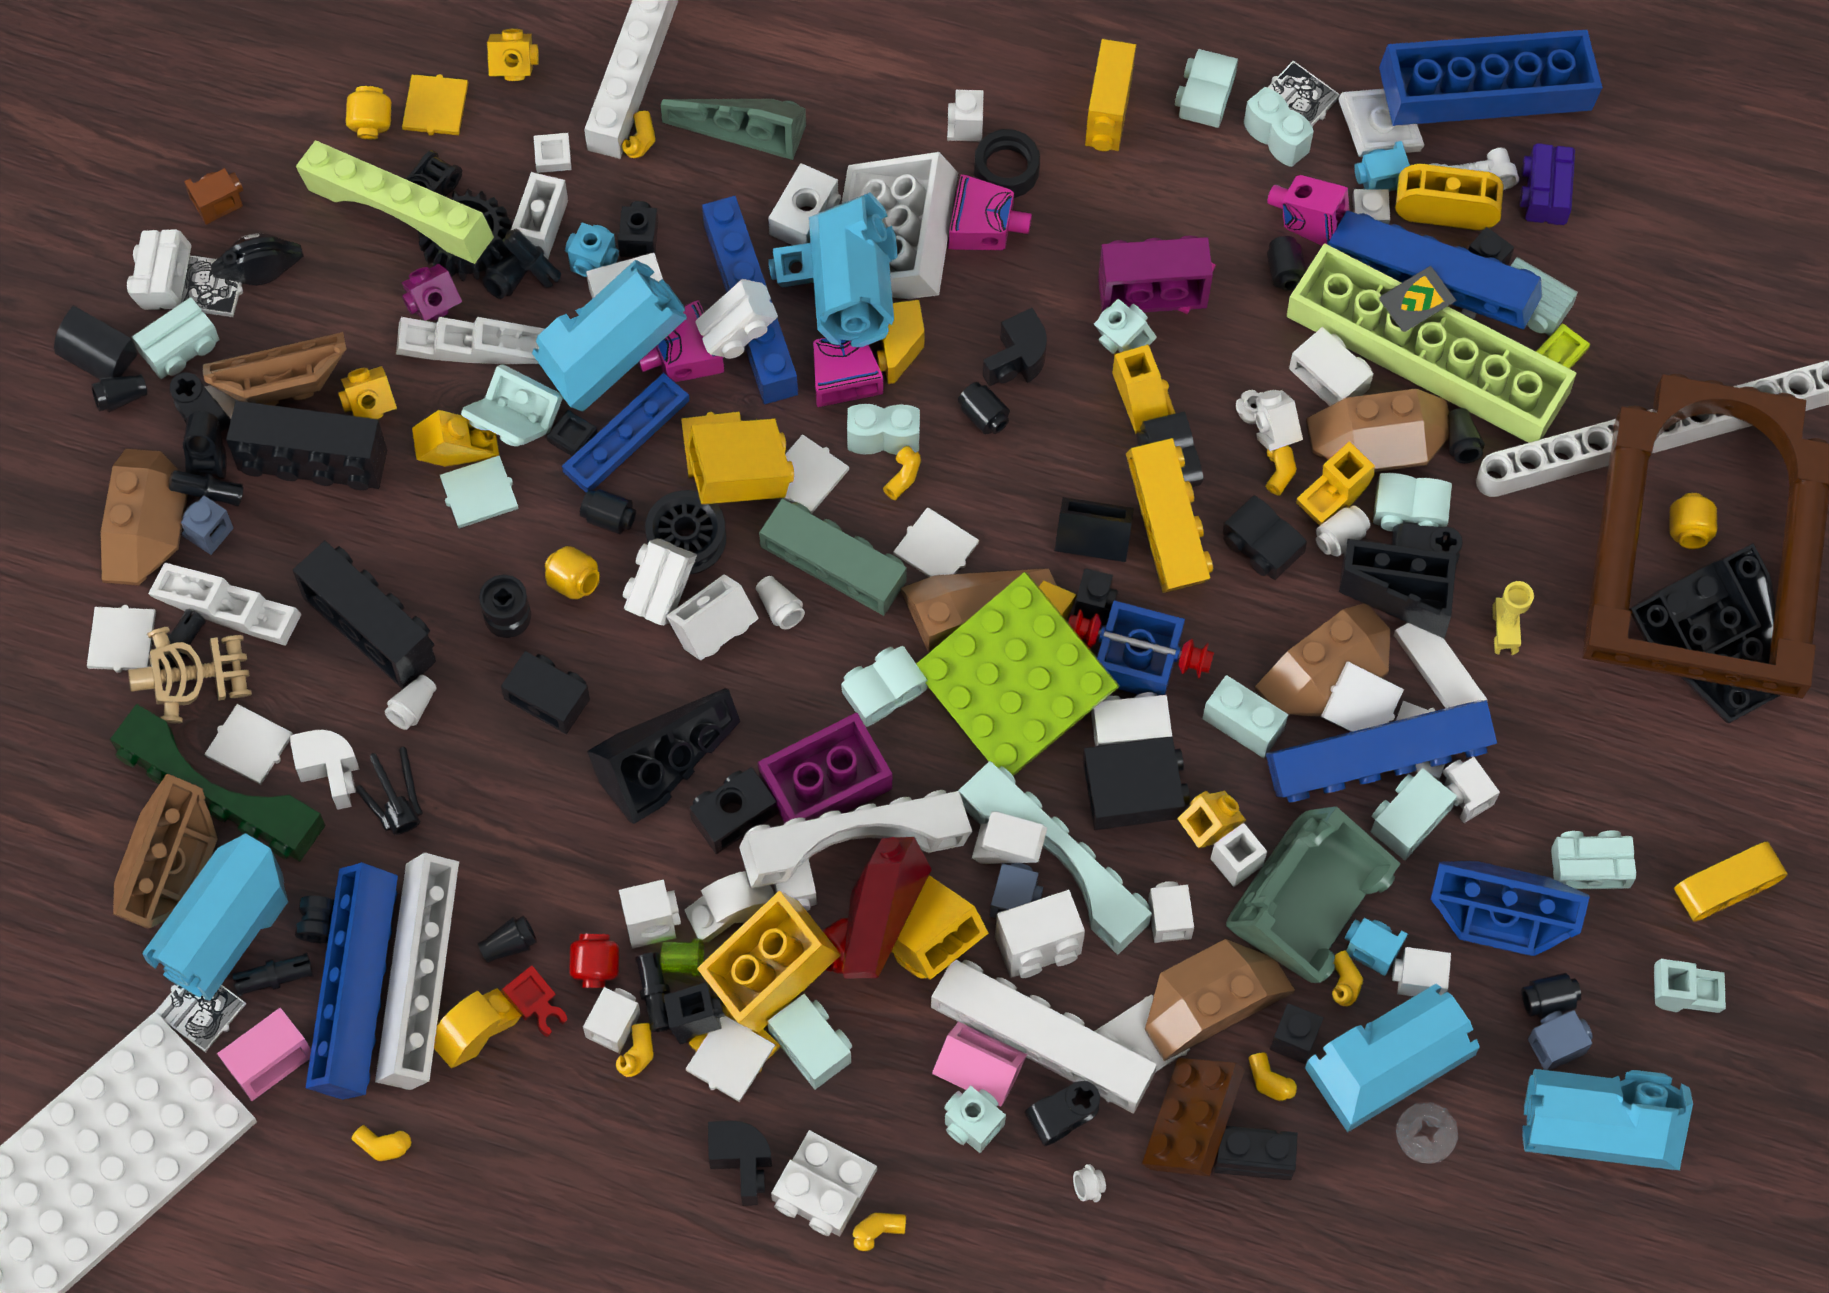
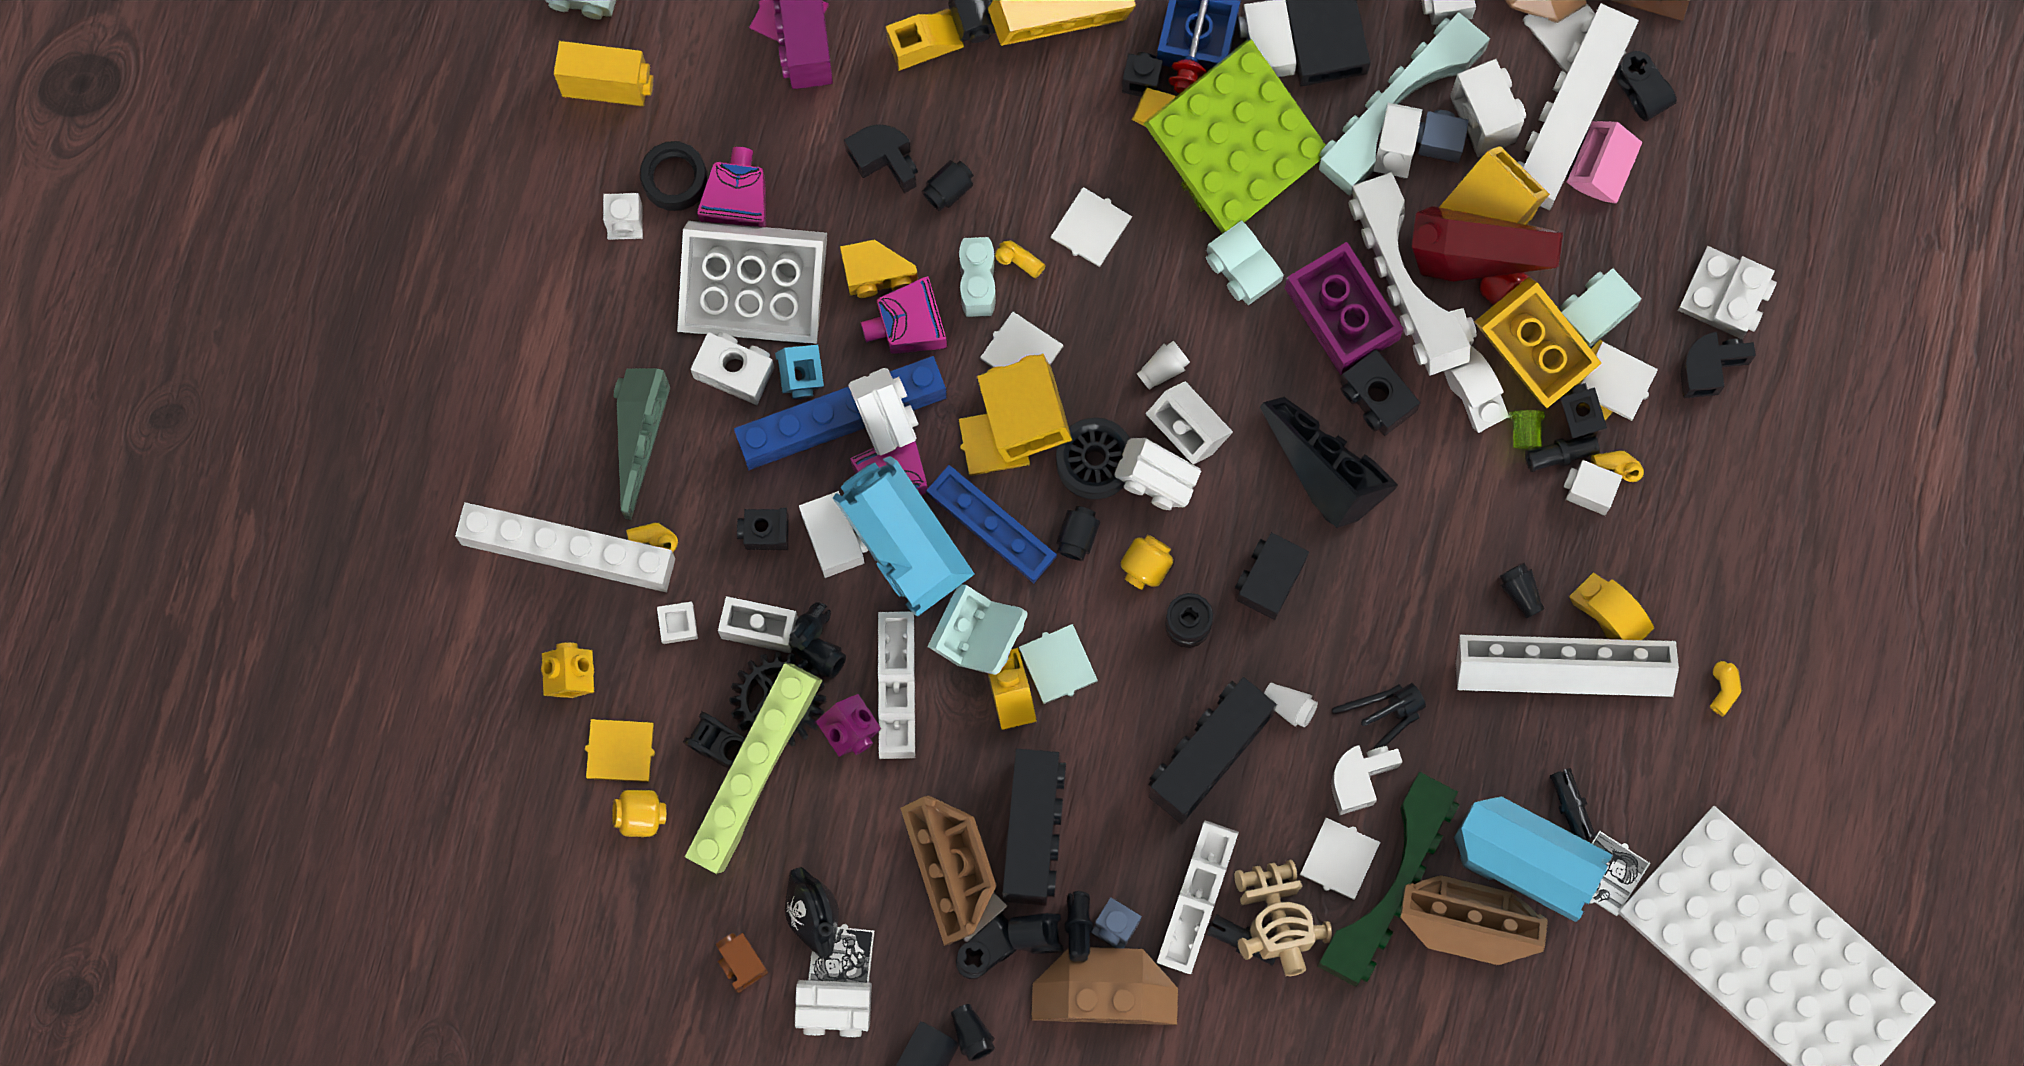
camera: 90 degrees left, 10 degrees up
white piece [87,605,156,673] -> none
light aqua brick [132,297,220,379] -> none
bright pink brick [217,1007,311,1101] -> none
black wheel [295,895,334,944] -> none
blue brick [305,862,398,1100] -> none
yellow brick [338,366,397,419] -> none
red plate [501,965,568,1037] -> none
black tile [547,410,598,456] -> none
medium azure brick [565,222,619,277] -> none
red head [569,934,619,988] -> none
white brick [619,879,681,949] -> none
sand green brick [759,498,907,616] -> none
medium azure brick [809,192,898,348] -> none
yellow arm [852,1213,906,1251] -> none
medium nougat wedge [901,568,1057,653] -> none
light aqua brick [944,1085,1006,1153] -> none
black brick [1054,497,1134,562] -> none
white plate [1073,1164,1106,1202] -> none
light aqua brick [1094,299,1157,354] -> none

